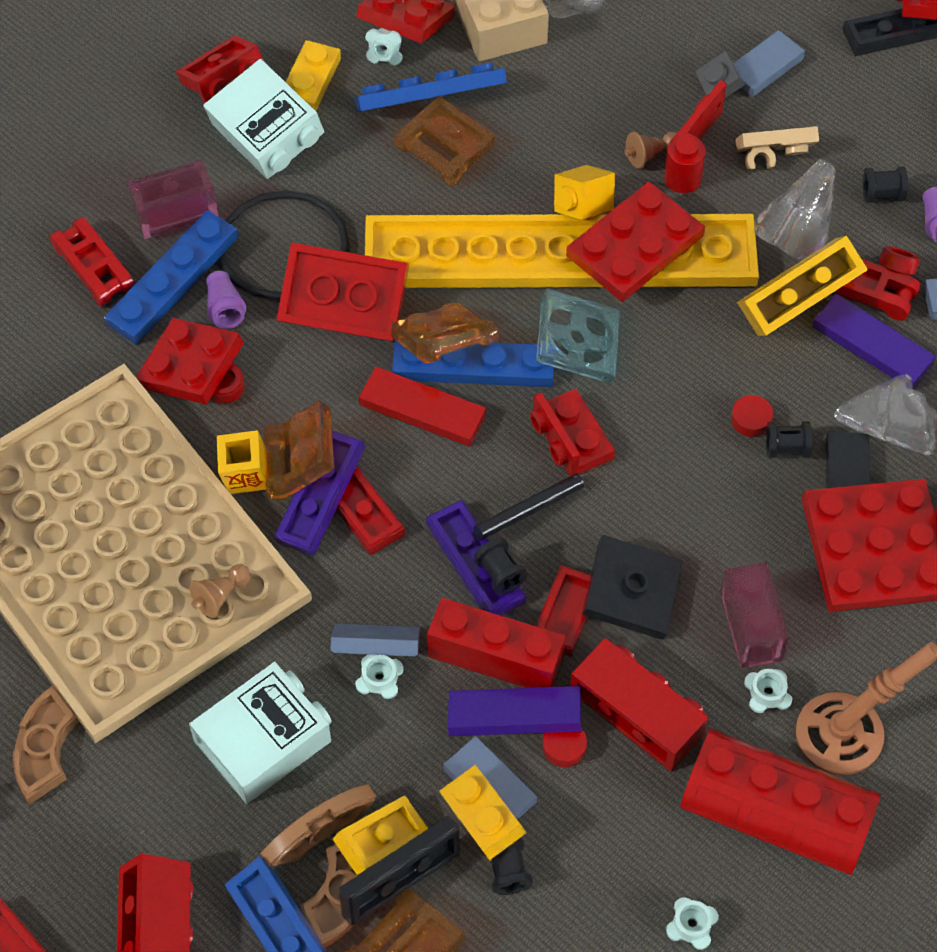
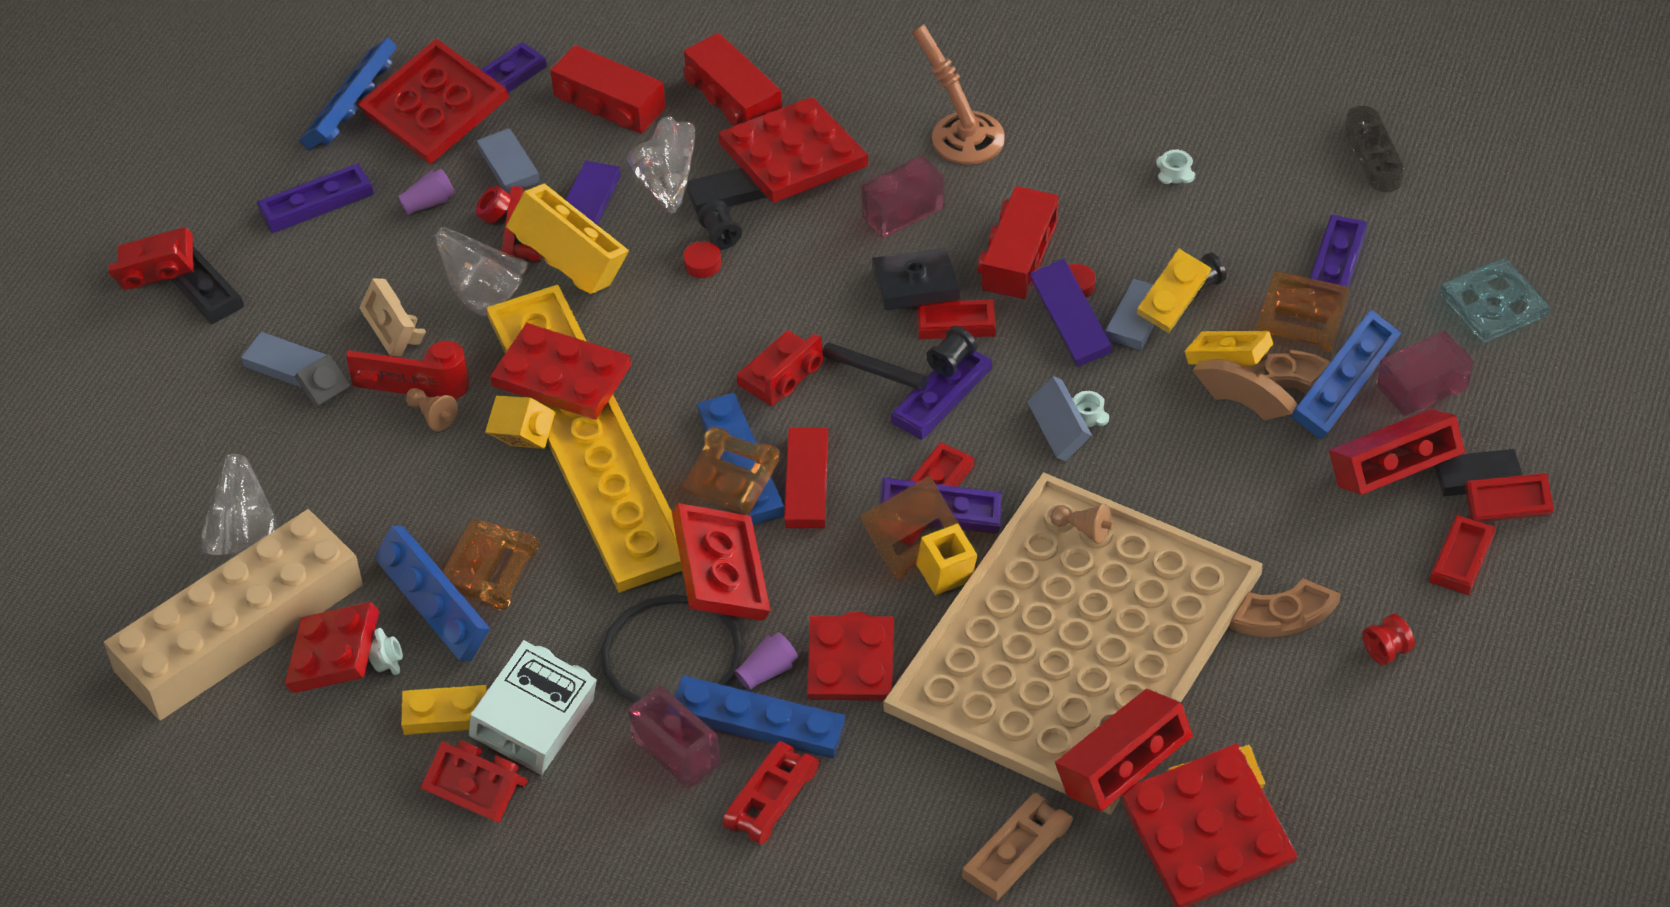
camera: 110 degrees left, 10 degrees down
light aqua brick [189,661,332,805] -> none
black tile [339,815,460,926] -> none
red brick [427,597,566,688] -> none
clear light blue piece [536,289,620,383] -> none
red container [680,728,881,876] -> none
light aqua plate [744,669,792,713] -> none
black bush [863,166,908,203] -> none

